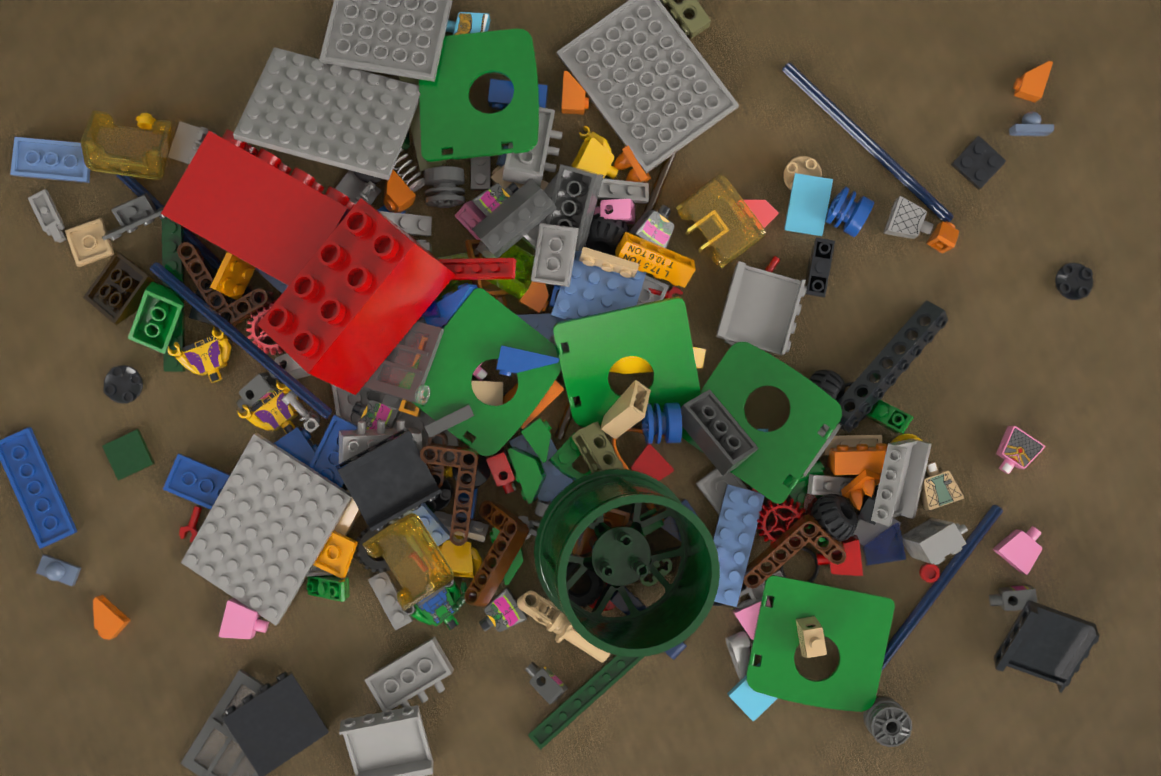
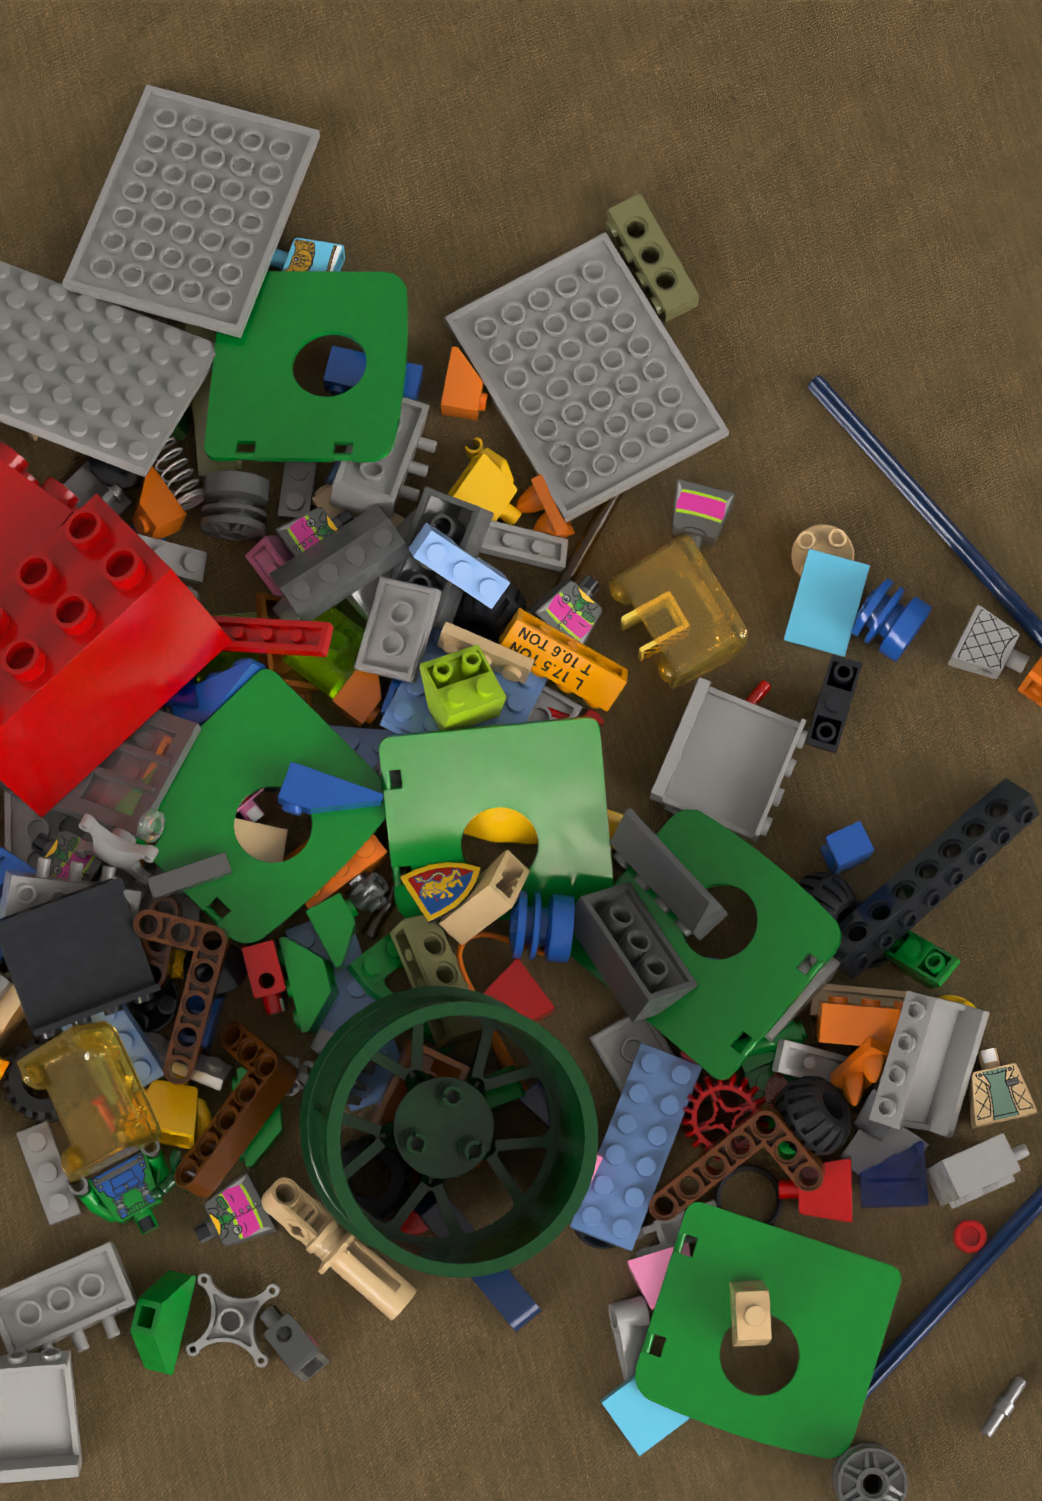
camera: 10 degrees right, 10 degrees down
dark green plate [528,655,644,750] -> none
bright pink torso [594,199,635,224] -> none
bright green beam [640,558,672,586] -> none
coral slope [734,200,779,232] -> none
none -> light grey piece [74,814,159,889]
none -> green slope [130,1270,197,1375]
none -> light grey piece [186,1272,280,1367]
none -> dark grey gear [349,871,389,912]
none -> shield [400,862,481,924]
none -> light blue arch [408,522,510,609]
none -> lime slope [420,644,506,730]
none -> dark grey slope [609,808,728,940]
none -> torso [671,479,735,558]
none -> blue panel [820,821,874,875]
none -> flat silver bar [979,1376,1027,1438]

